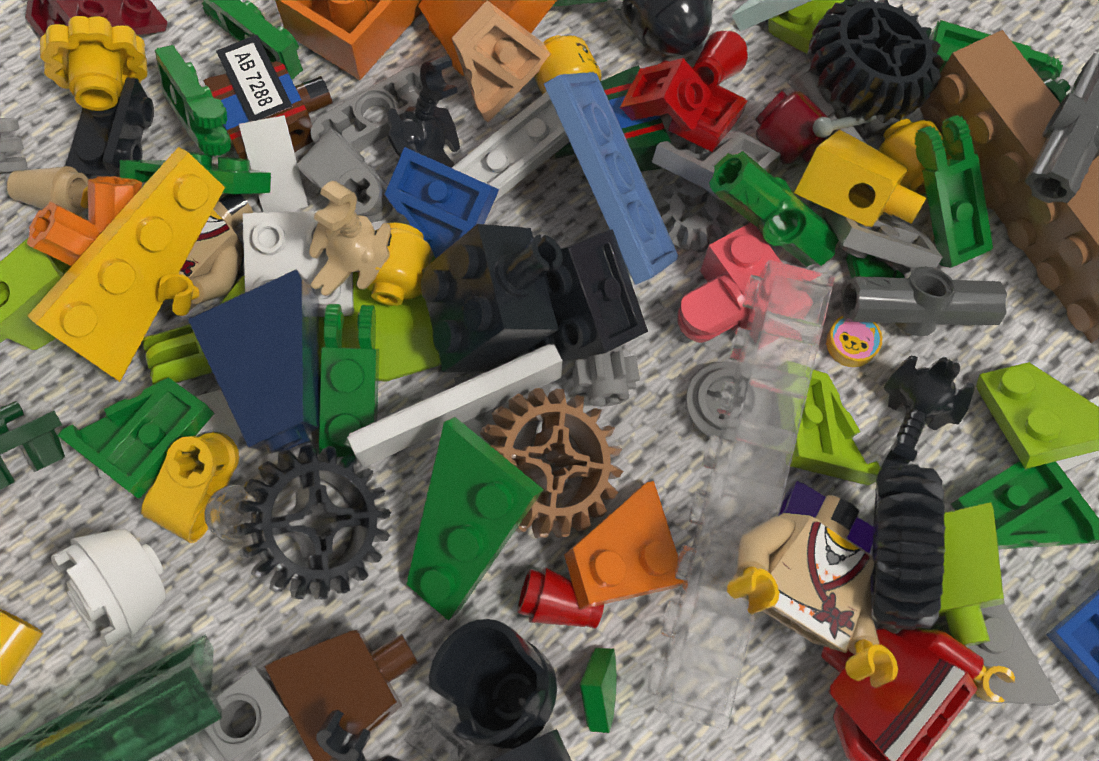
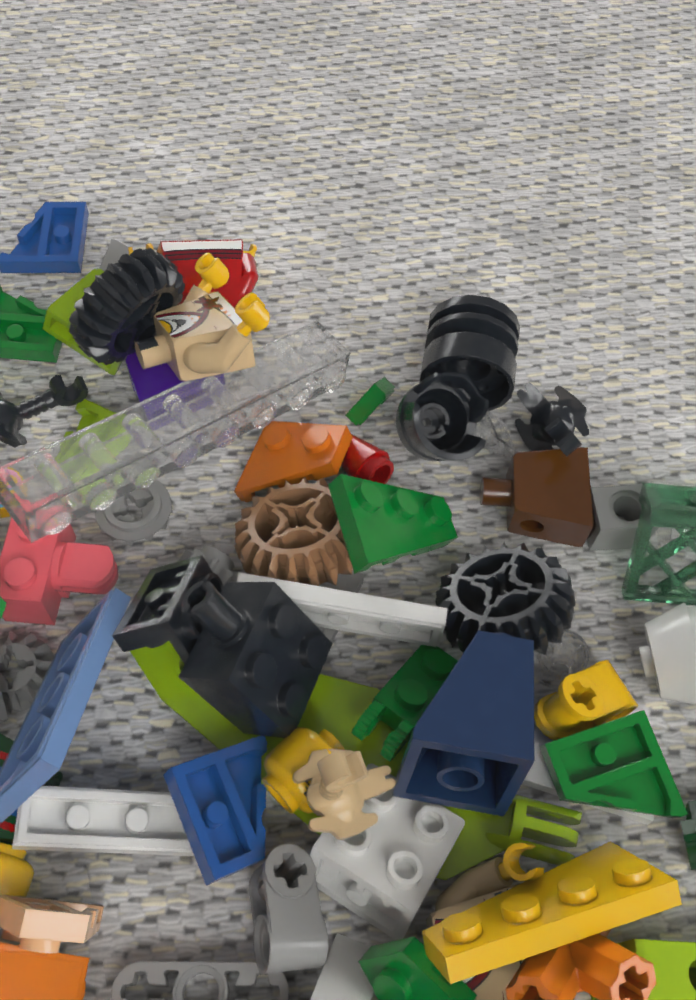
camera: 145 degrees left, 10 degrees down
black piece [387,56,460,168] -> none

